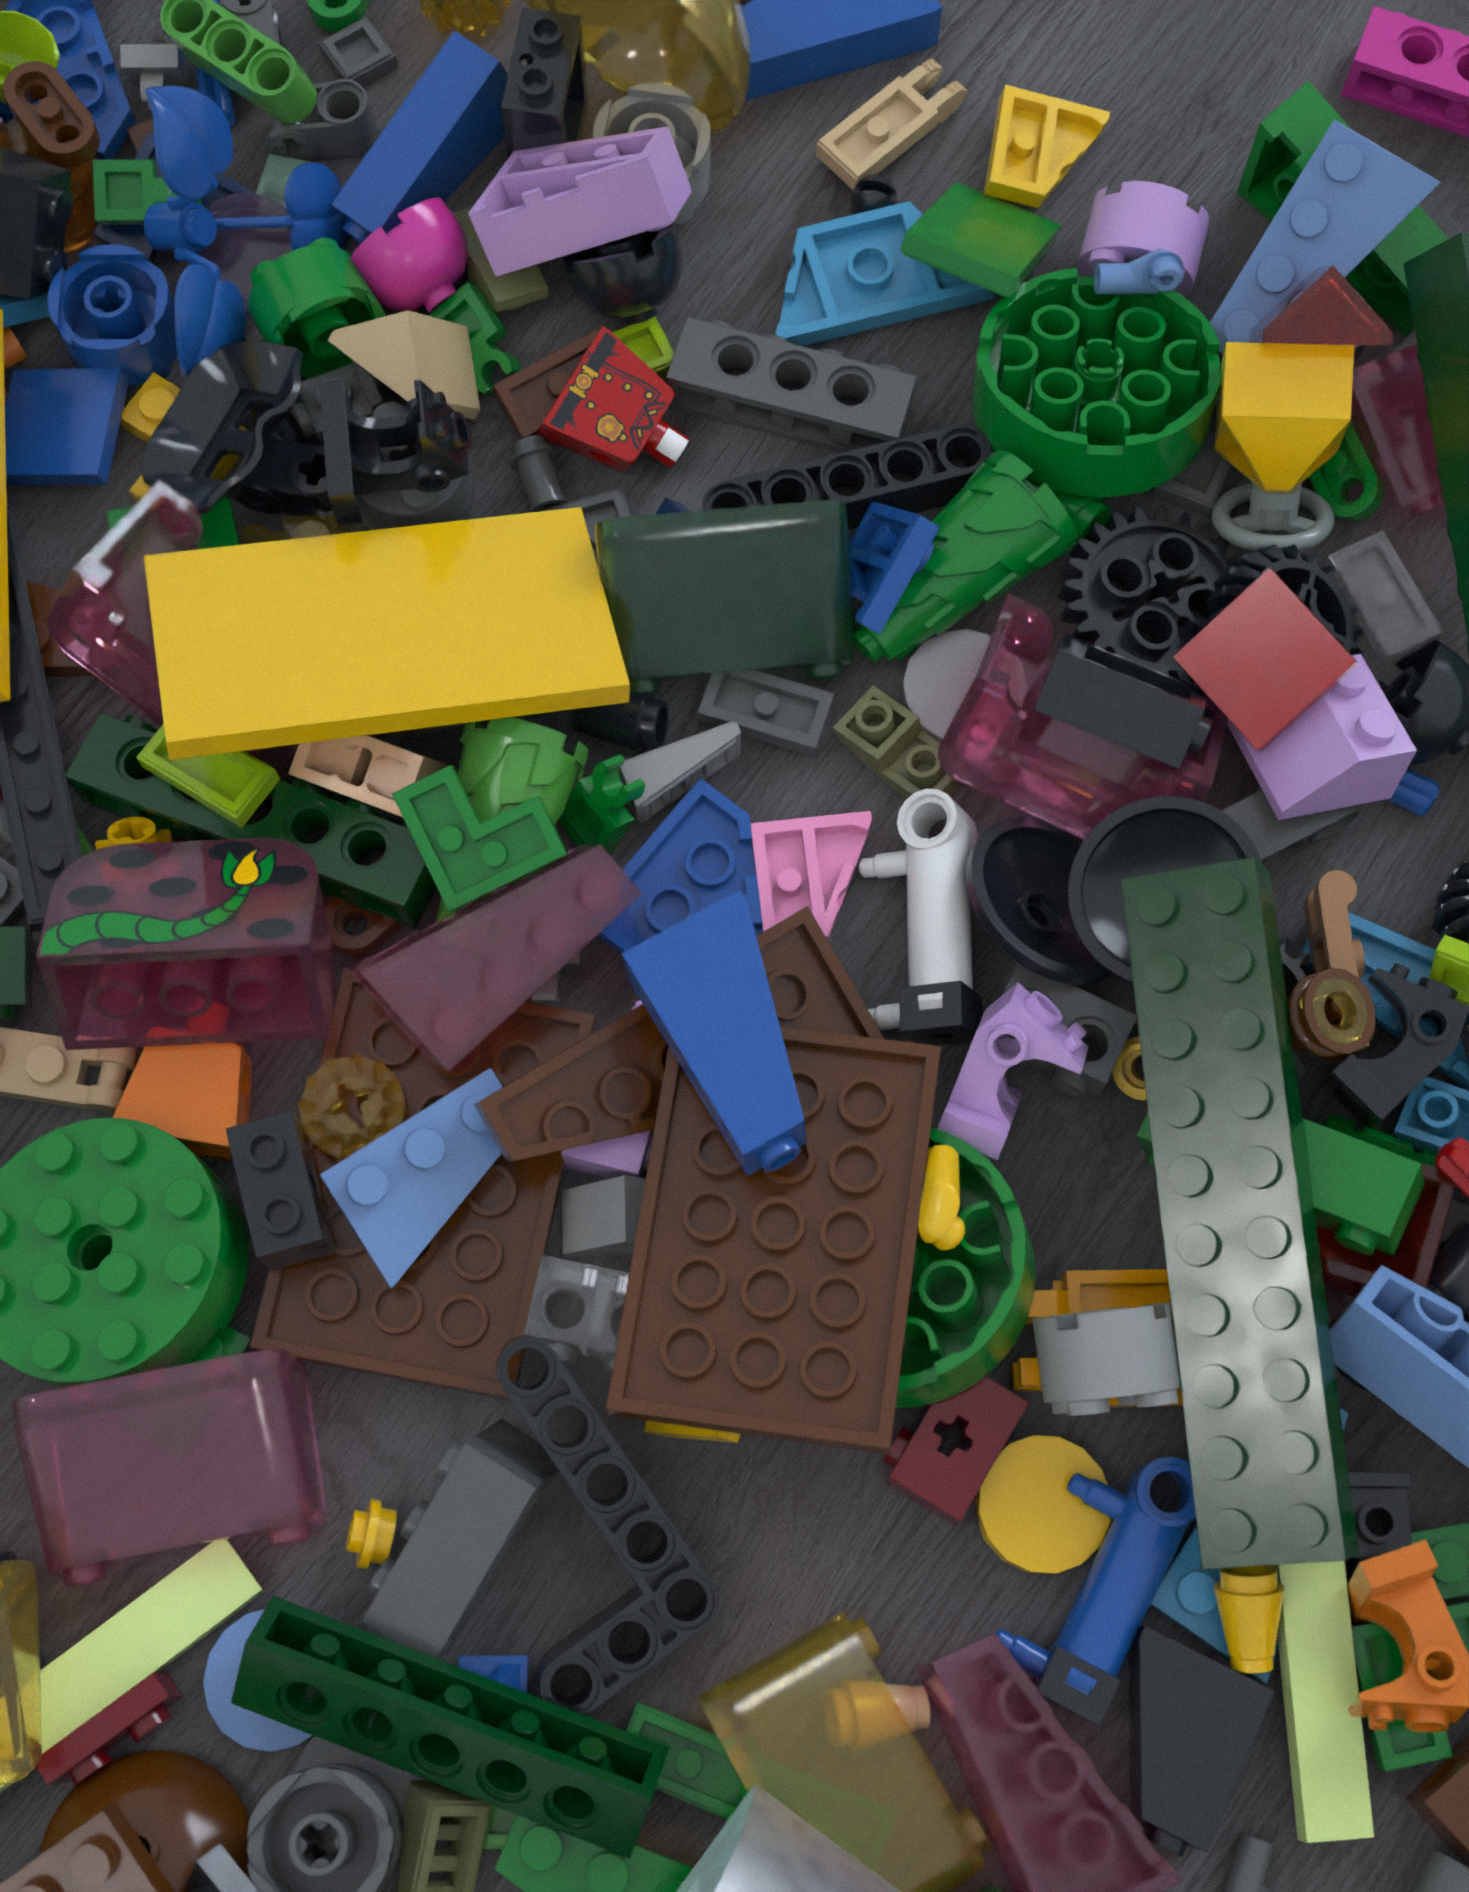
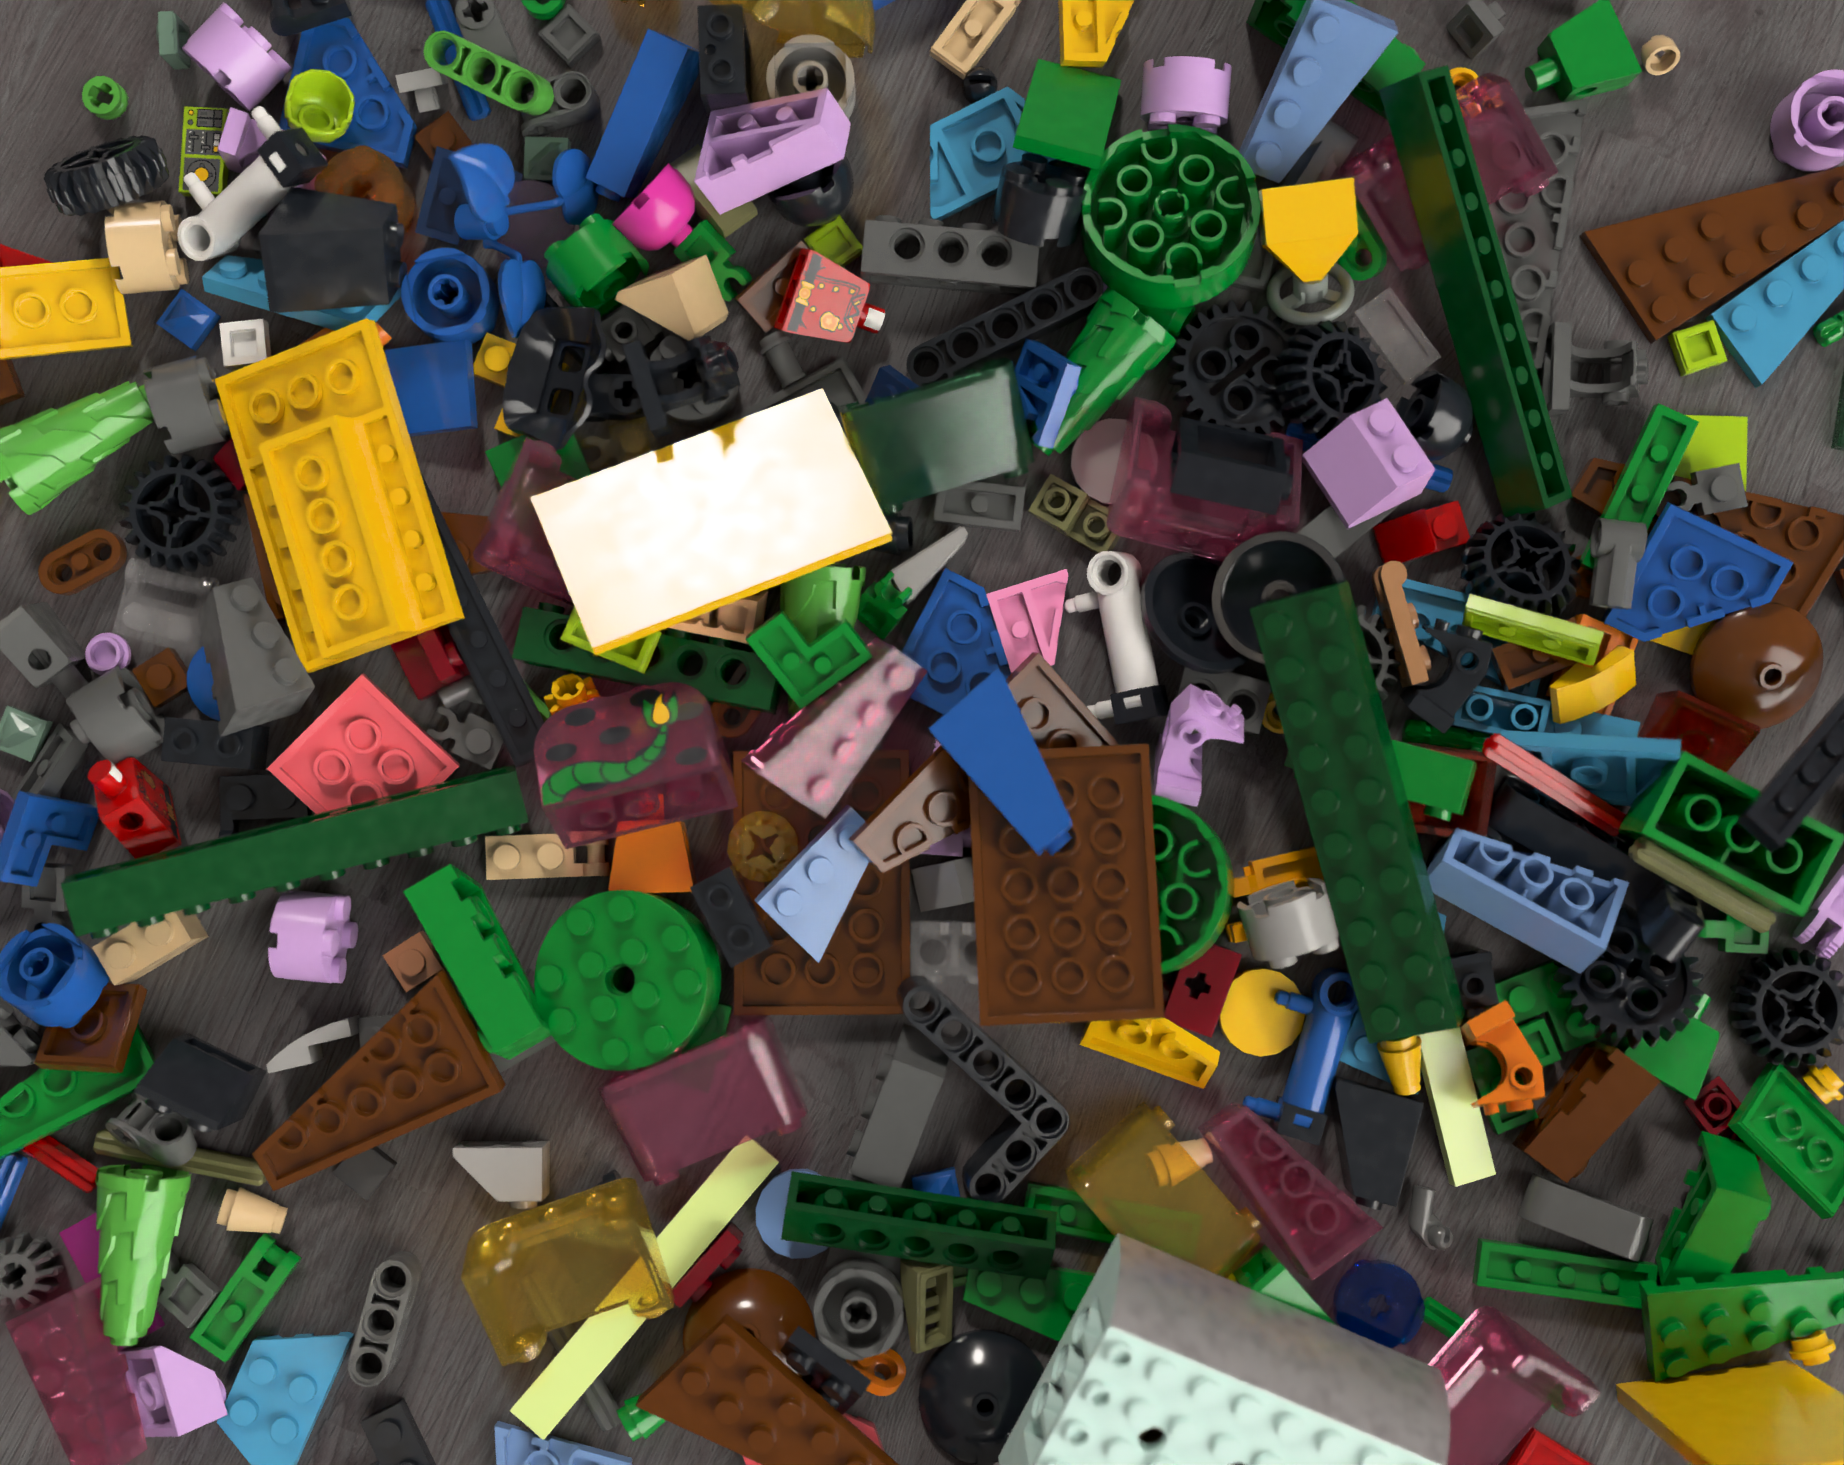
camera: 10 degrees left, 15 degrees up
reddish brown plate [3,61,100,168] -> none
green plate [92,159,201,225] -> none
yellow plate [345,1498,397,1569] -> none
yellow arm [918,1145,965,1251] -> none
medium blue arm [1094,249,1183,294] -> none
red tile [1173,568,1359,751] -> none
clear red slope [1249,265,1393,346] -> none
reddish brown piece [1287,968,1376,1058] -> none
none -> black brick [991,153,1088,247]
none -> yellow wing [1080,1017,1220,1089]
none -> red slope [1372,500,1470,565]

